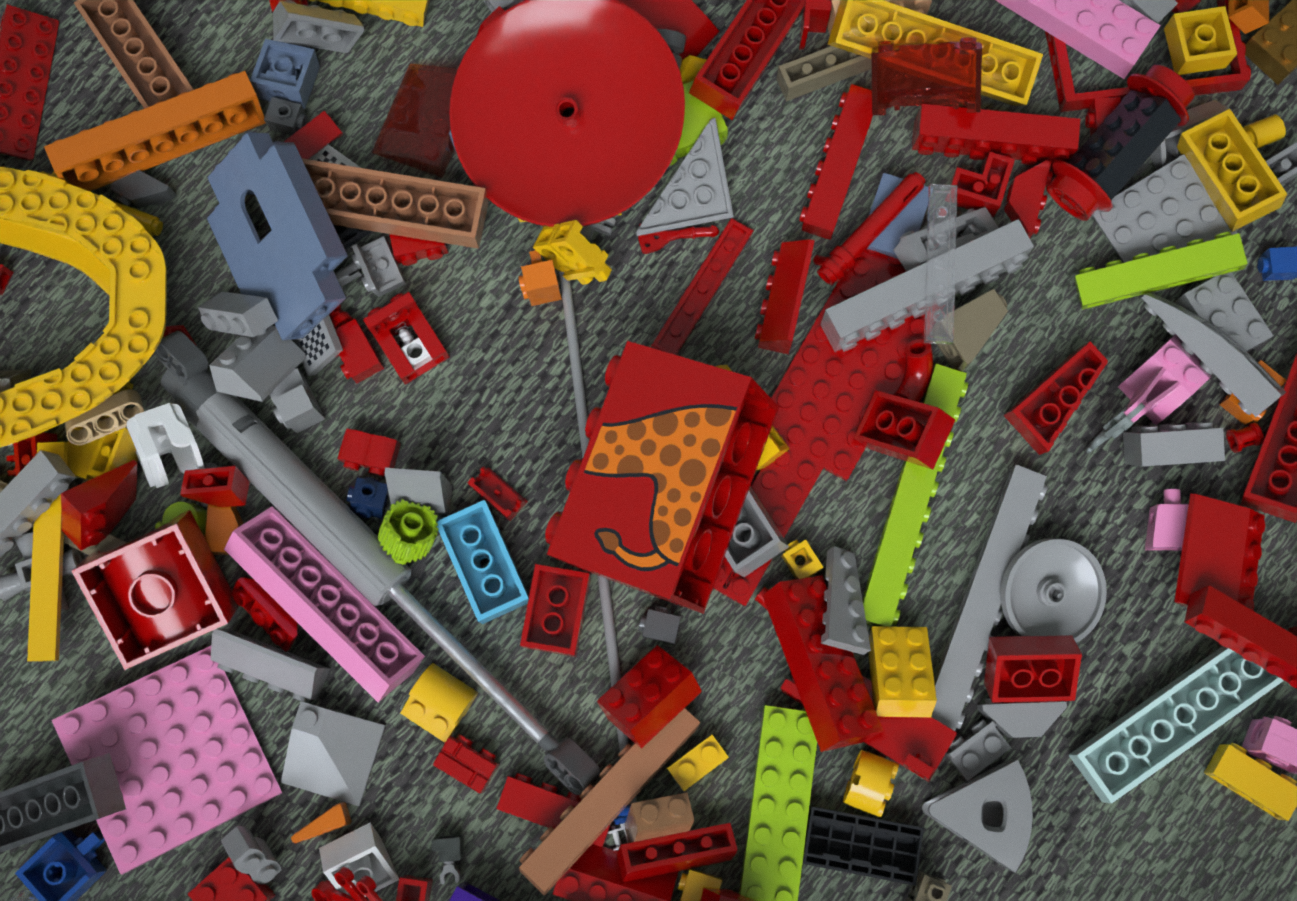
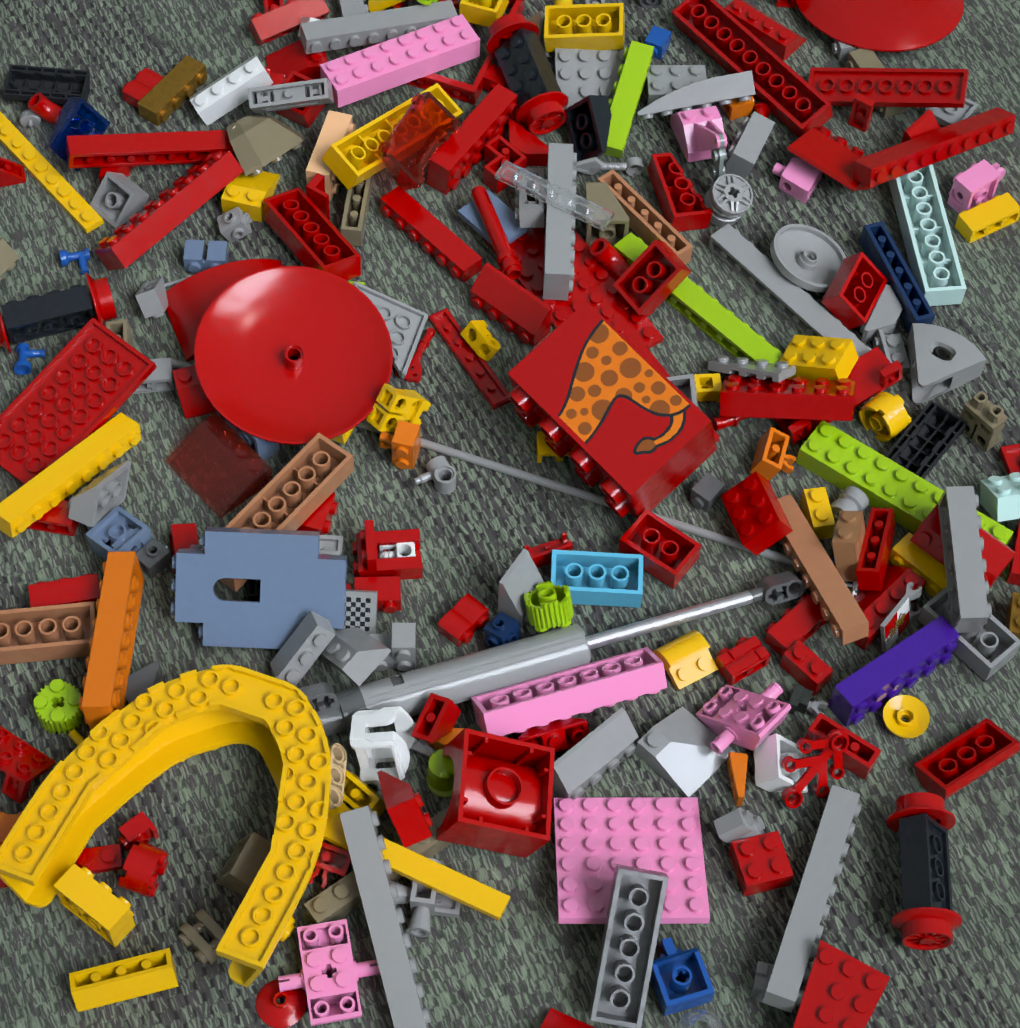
camera: 70 degrees left, 20 degrees down
none -> red brick [28,574,101,607]
none -> lime brick [34,679,84,734]
none -> light grey piece [413,456,456,494]
none -> yellow leg [460,320,501,361]
none -> black slope [565,95,612,161]
none -> light grey piece [573,157,644,176]
none -> nougat brick [597,169,693,265]
none -> bright pink slope [696,682,792,754]
none -> light grey wheel [703,174,753,227]
none -> orange brick [750,427,796,481]
none -> red brick [780,640,833,696]
none -> light grey wheel [830,486,869,523]
none -> dark blue brick [859,221,935,332]

